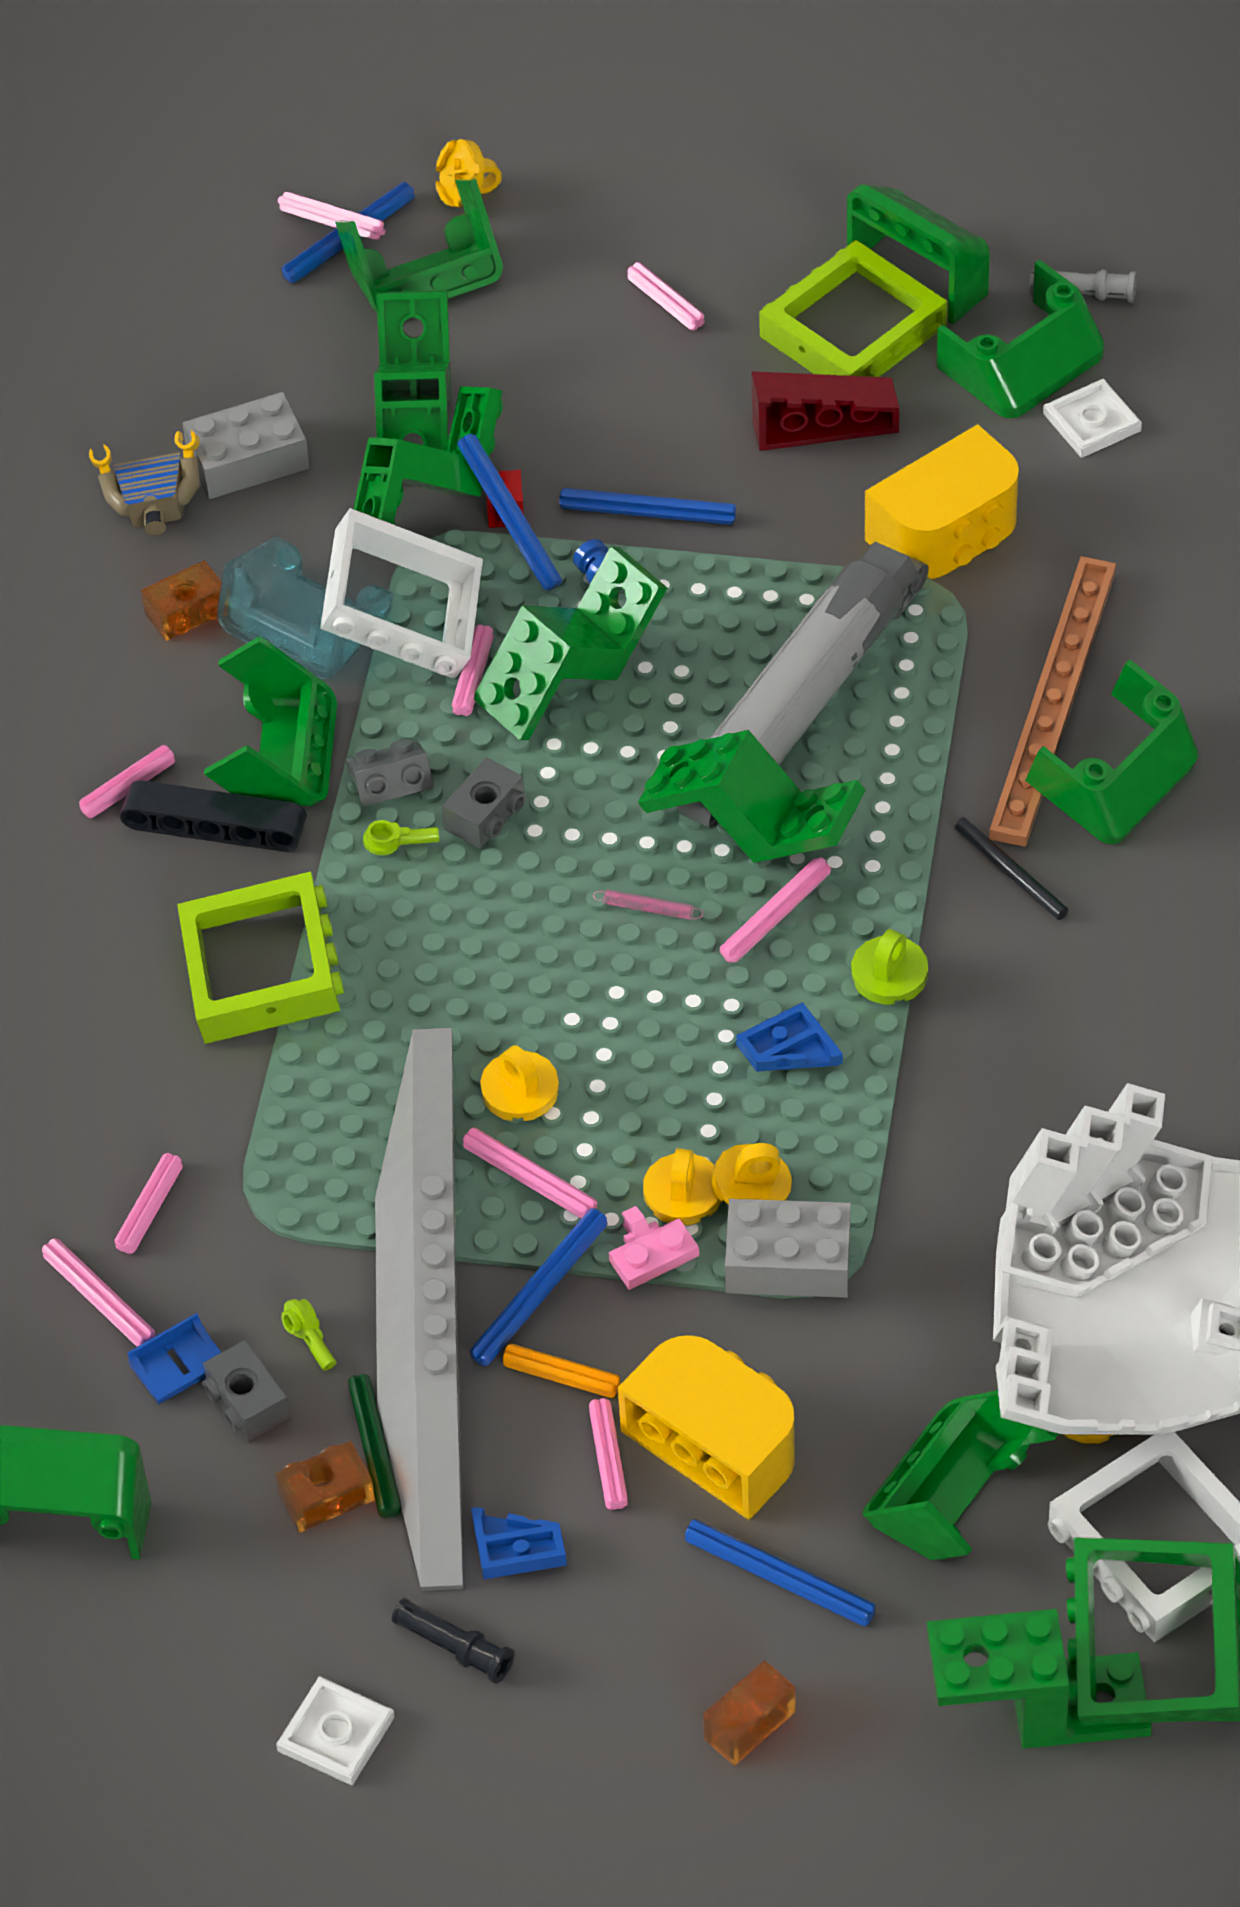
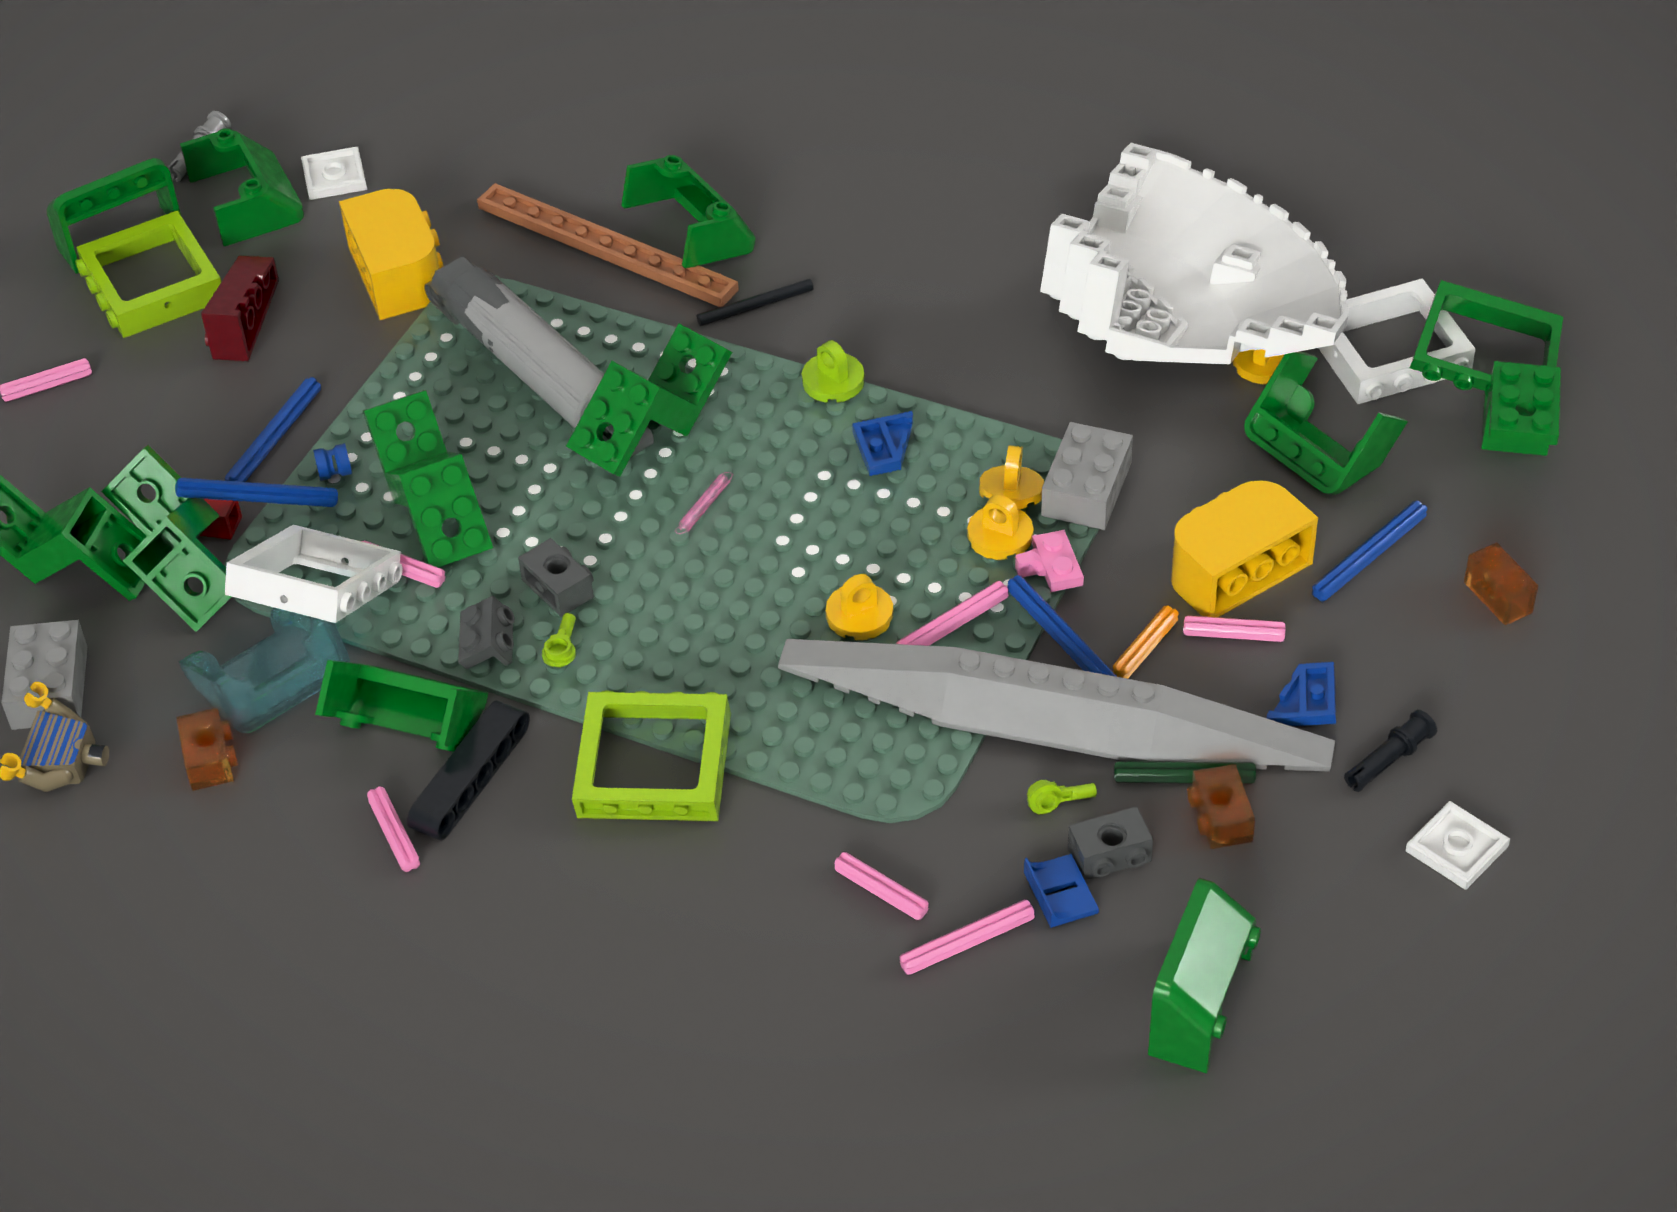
camera: 75 degrees left, 5 degrees down
bright pink axle [720,857,831,963] -> none

